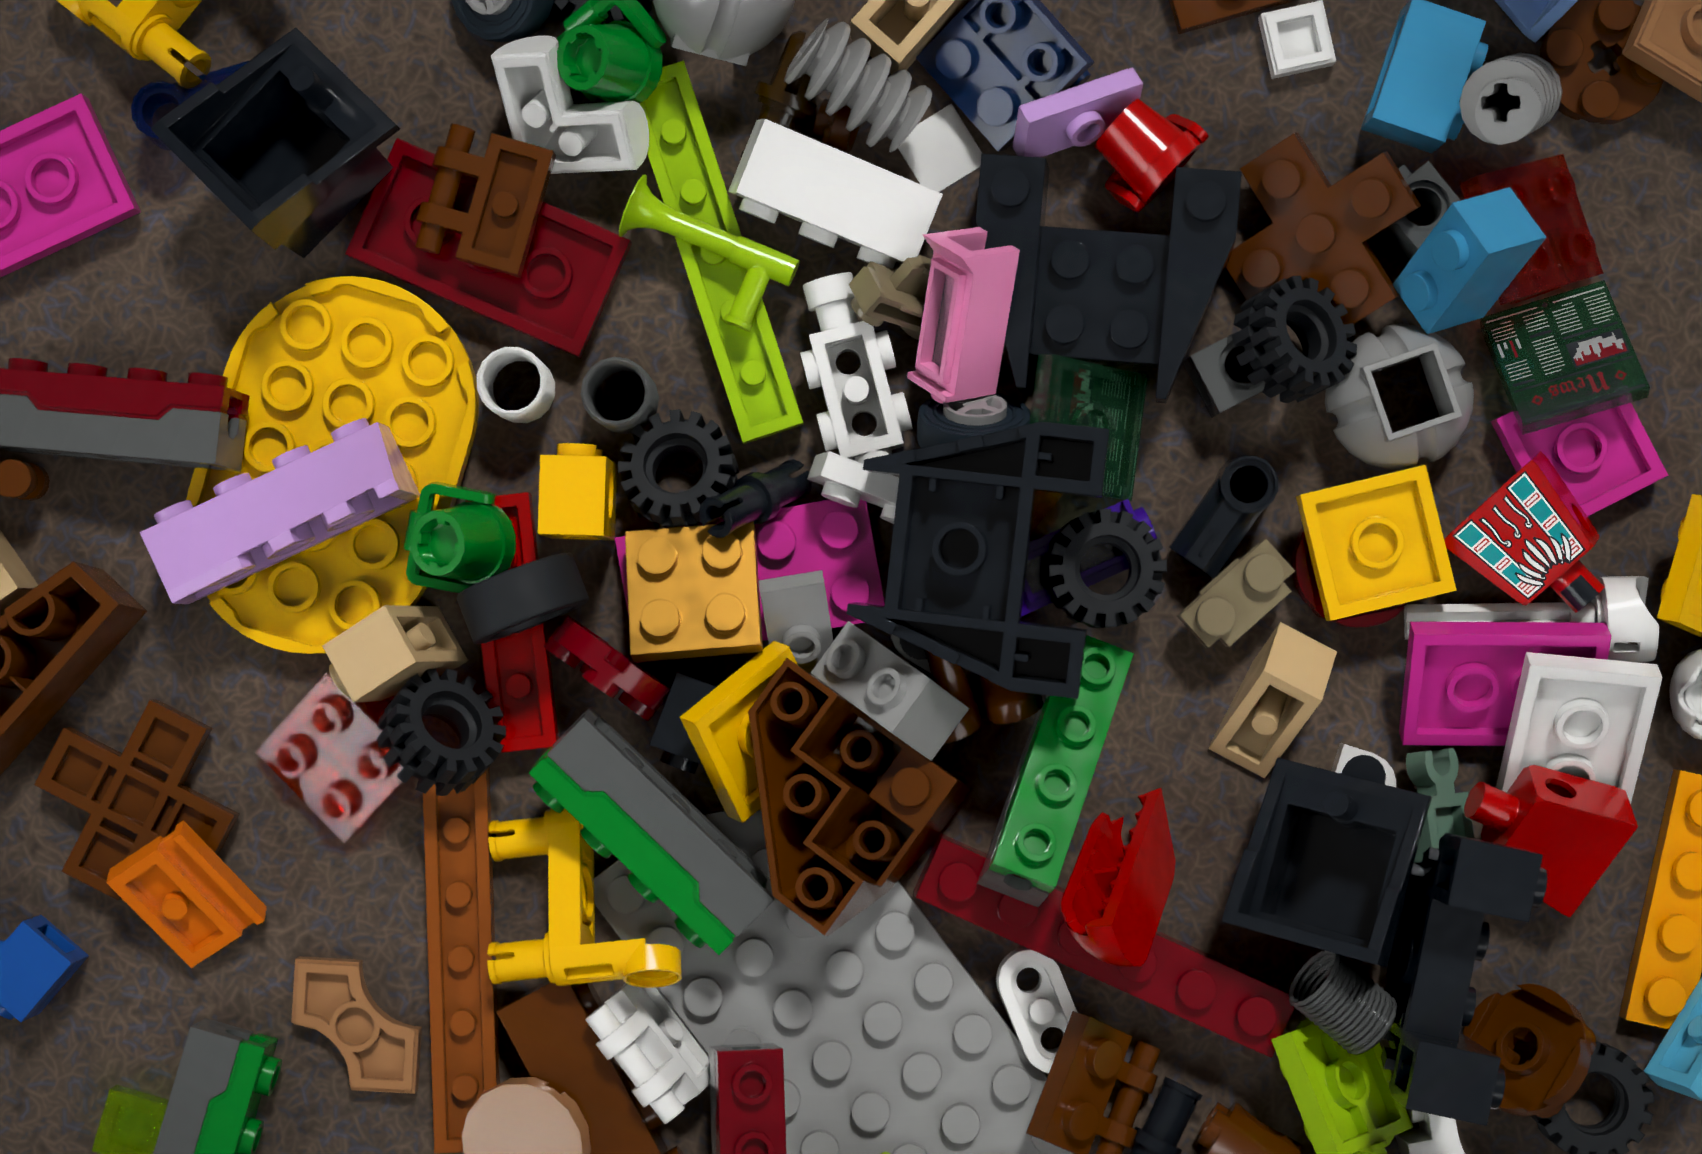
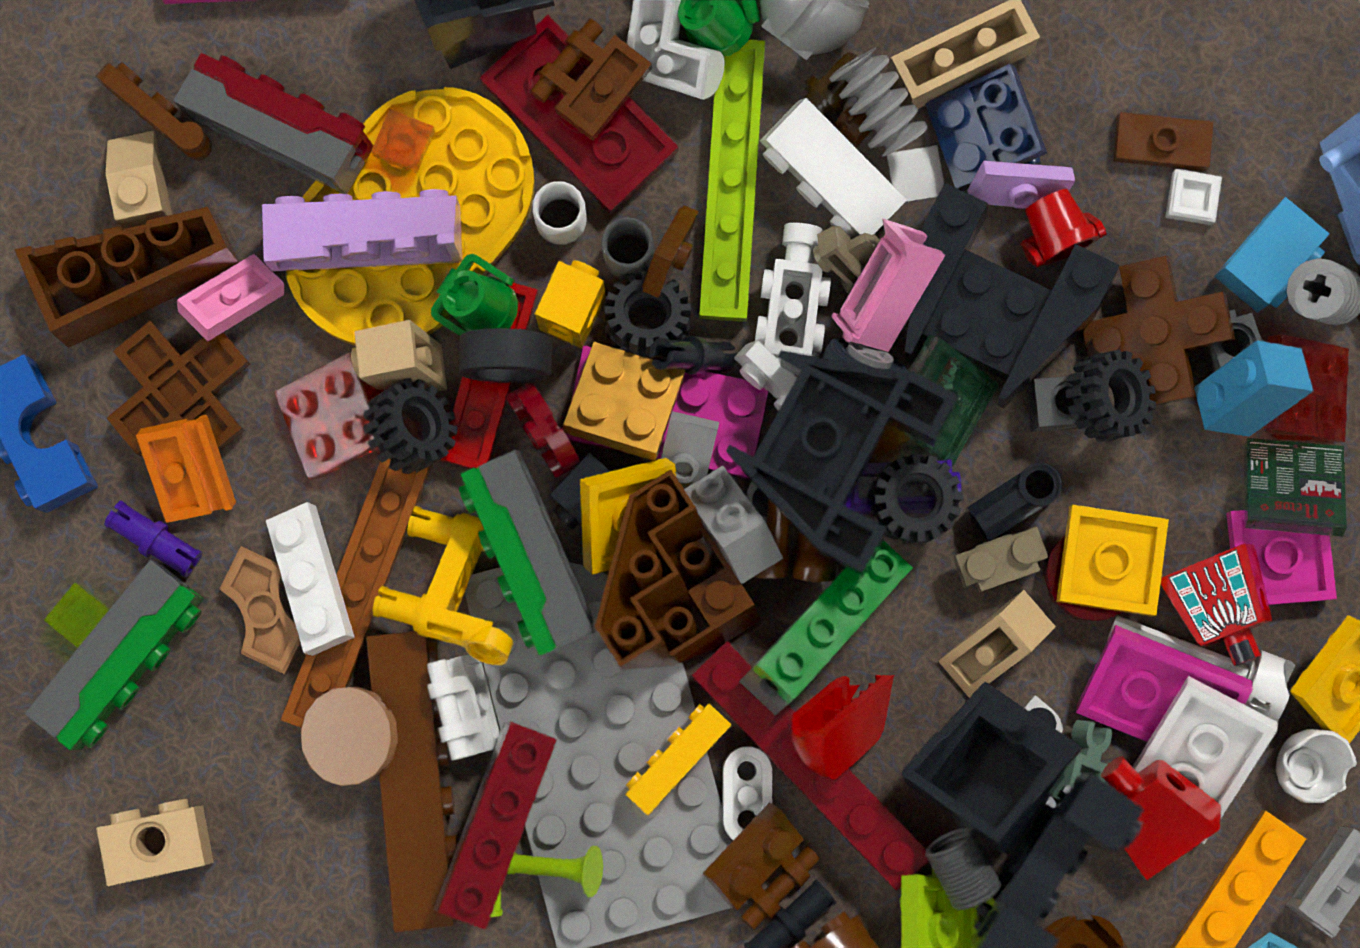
camera: 20 degrees right, 5 degrees down
lime piece [619,174,800,332] -> none
light grey piece [1325,324,1474,471] -> none
none -> dark purple pin [104,500,203,578]
none -> bright pink plate [177,254,284,341]
none -> white plate [266,502,355,656]
none -> clear orange plate [371,109,435,174]
none -> yellow piece [625,704,732,815]
none -> reddish brown plate [642,205,699,298]

